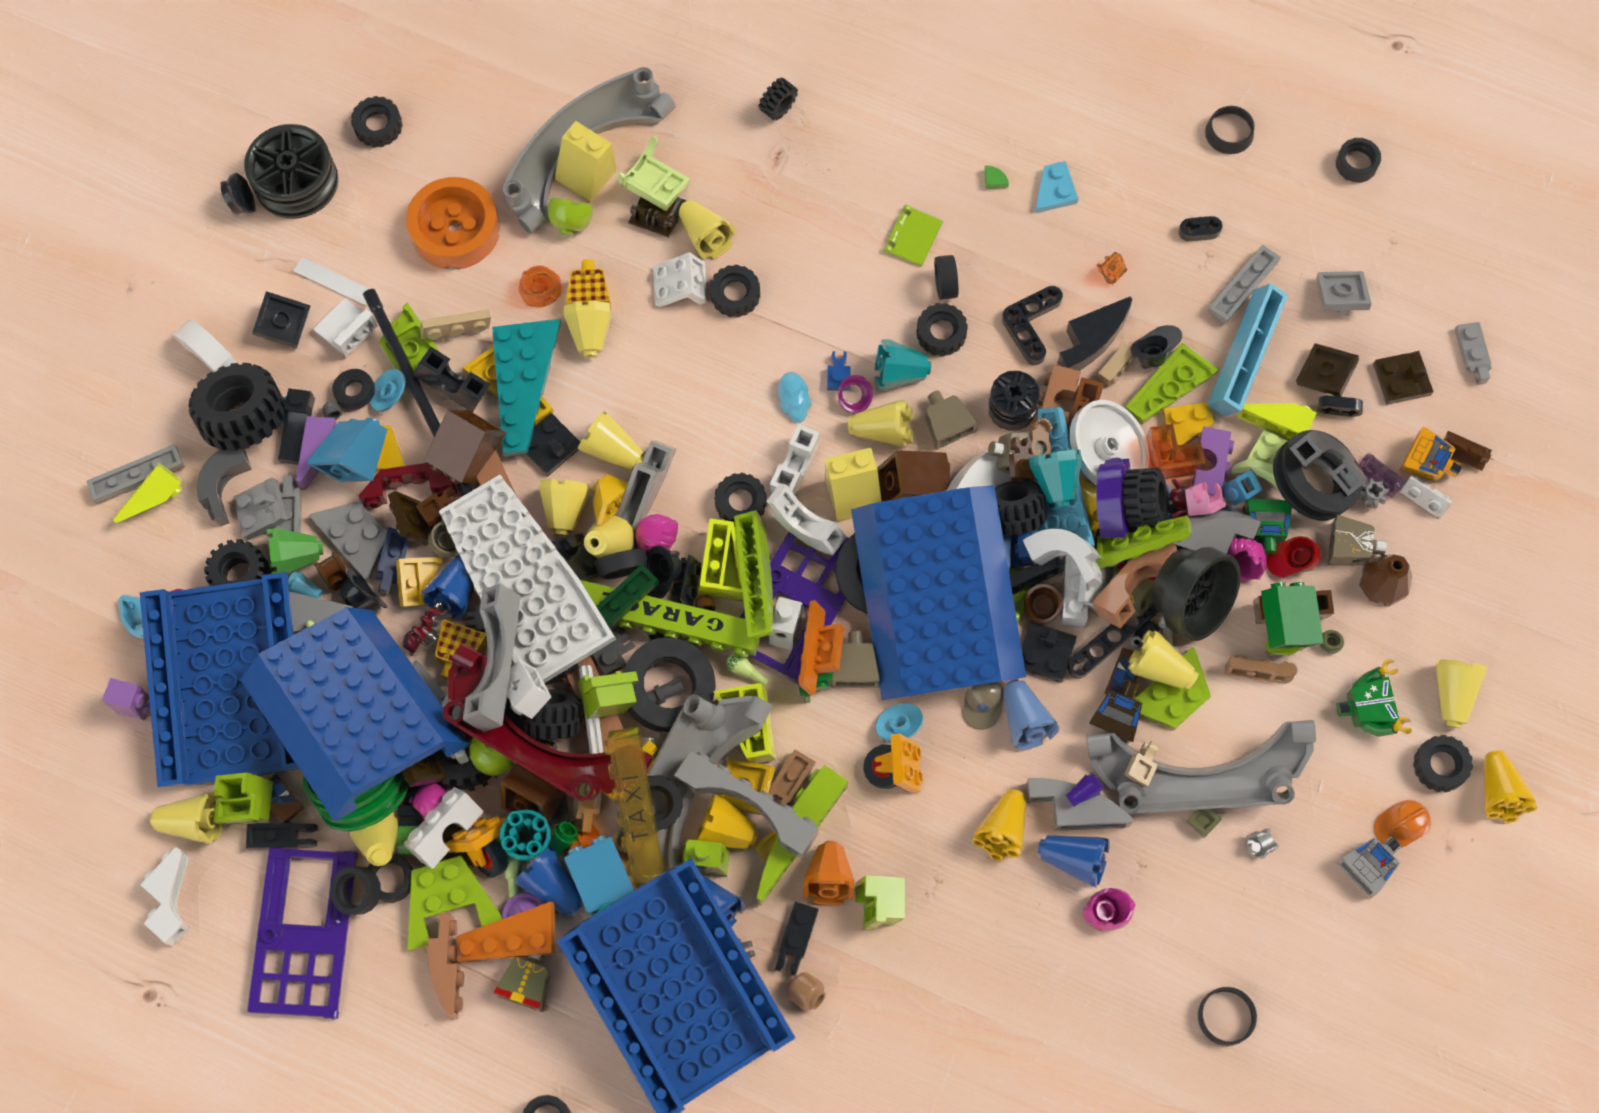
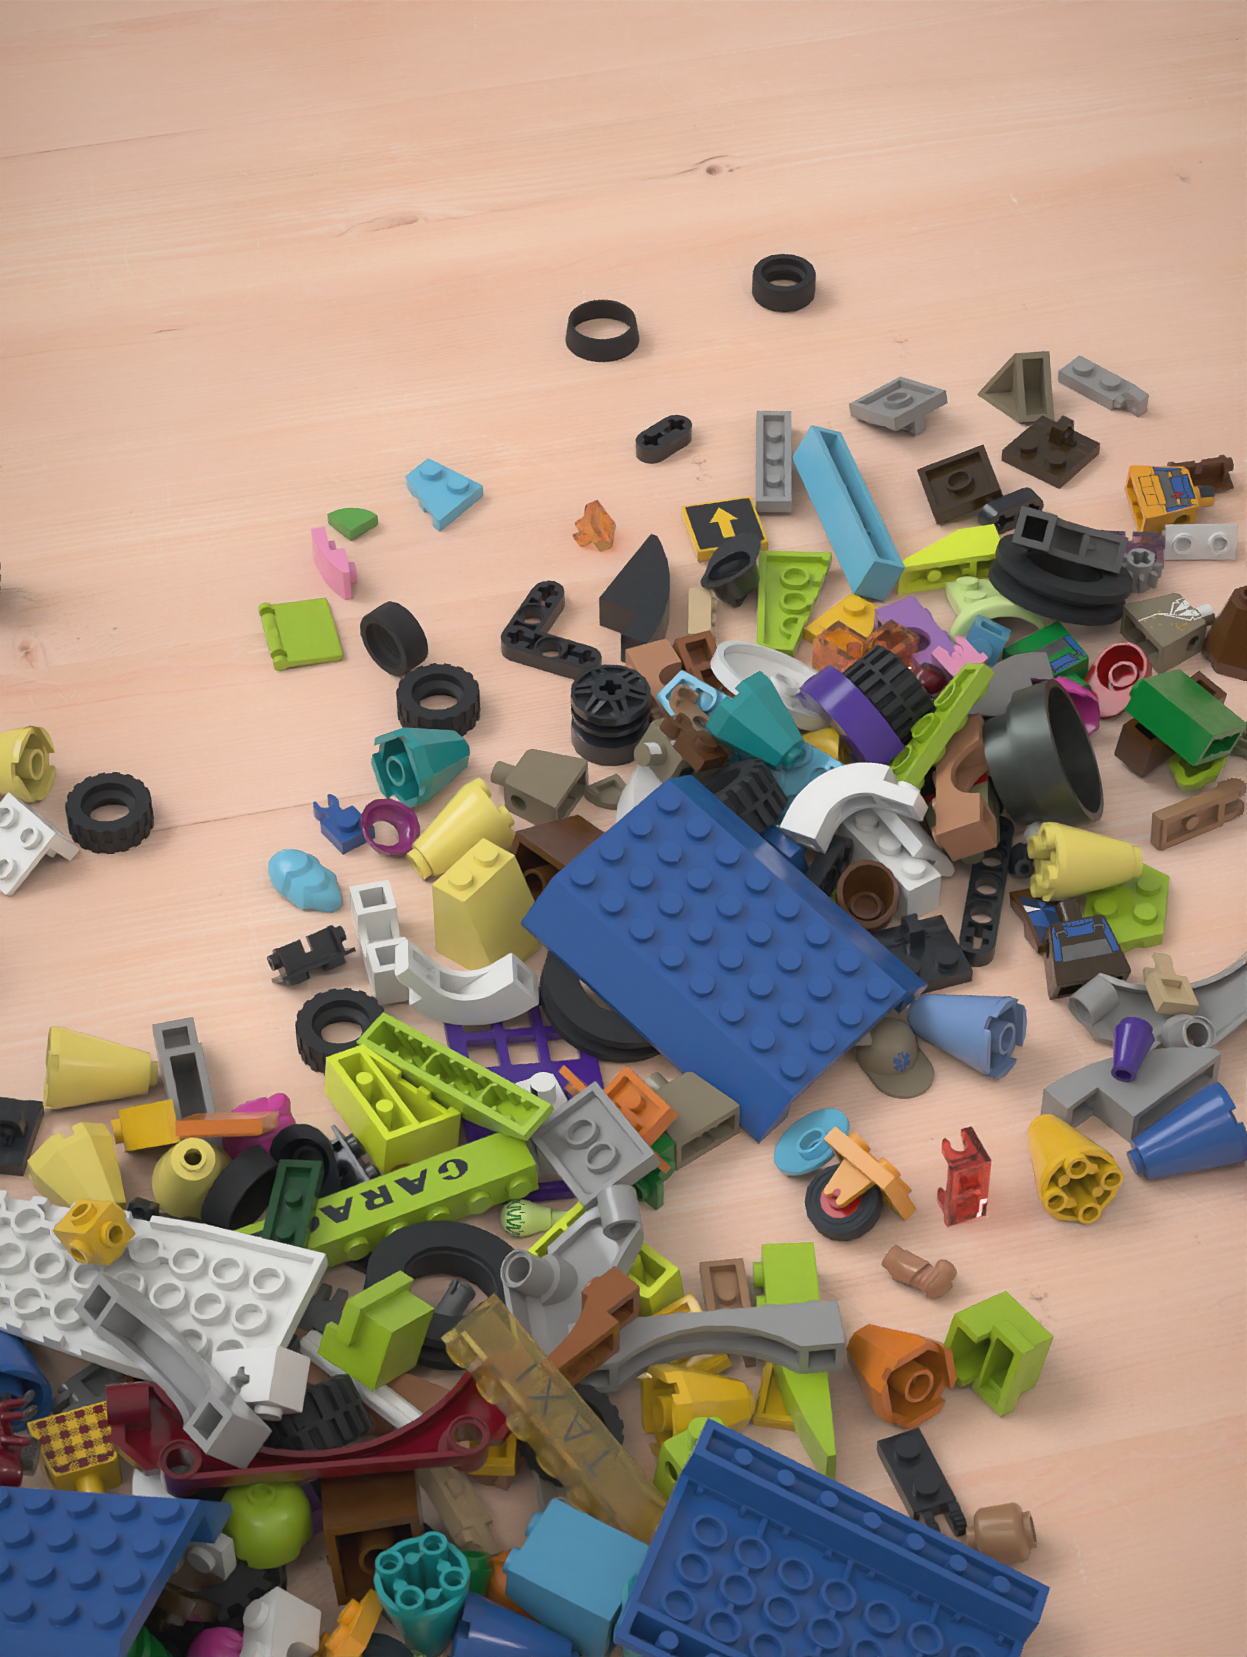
camera: 40 degrees left, 25 degrees down
none -> yellow brick [52,1199,136,1266]
none -> orange tile [176,1111,279,1138]
none -> black hinge [267,925,356,987]
none -> bright pink slope [311,527,357,600]
none -> light grey plate [530,1081,661,1211]
none -> dark orange slope [540,1266,640,1402]
none -> dark tan tile [584,774,627,810]
none -> black tile [681,496,768,562]
none -> nougat arm [882,1245,957,1298]
none -> clear red hinge [937,1126,992,1227]
none -> dark tan slope [977,351,1054,423]

